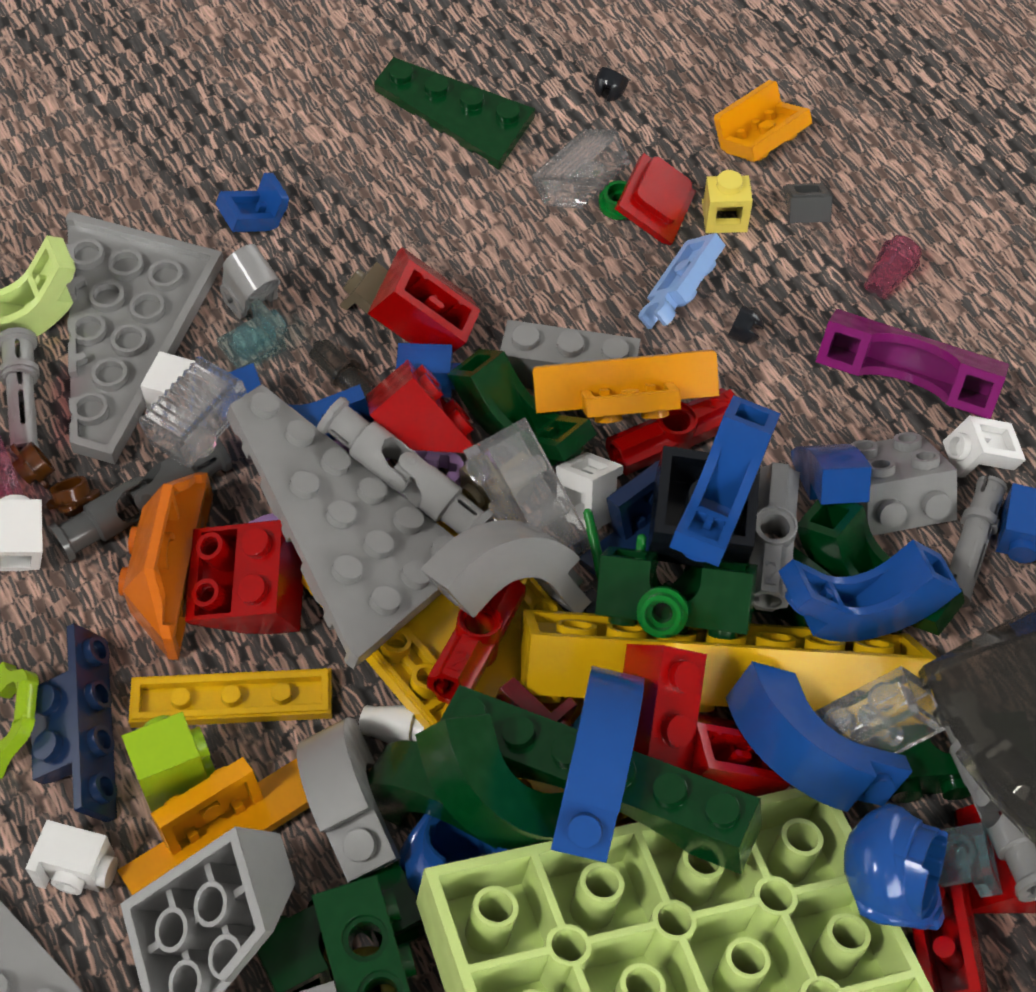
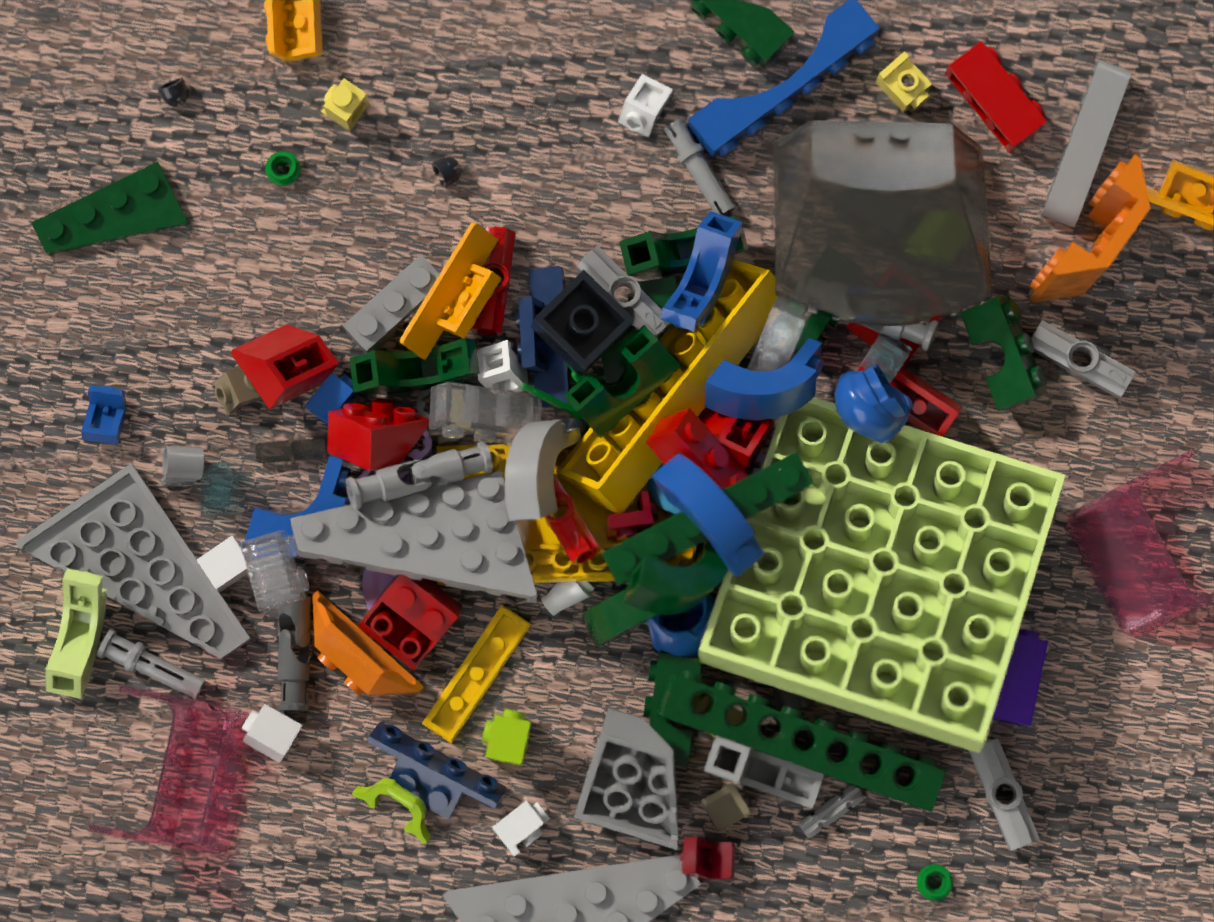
camera: 55 degrees left, 25 degrees up
reddish brown plate [10,442,55,489] -> none
reddish brown plate [46,476,101,516] -> none
light orange bracket [117,757,310,895] -> none
light grey arch [297,717,401,883] -> none
clear brick [532,128,631,209] -> none
red piece [614,153,696,245] -> none
green plate [637,586,689,638] -> none
light blue plate [638,233,726,329] -> none
blue arch [669,395,781,567] -> none
dark grey slope [783,183,833,223] -> none
blue slope [791,444,872,505] -> none
magenta arch [815,309,1009,419] -> none
light grey bracket [851,432,957,536] -> none
clear pink cone [864,235,922,299] -> none

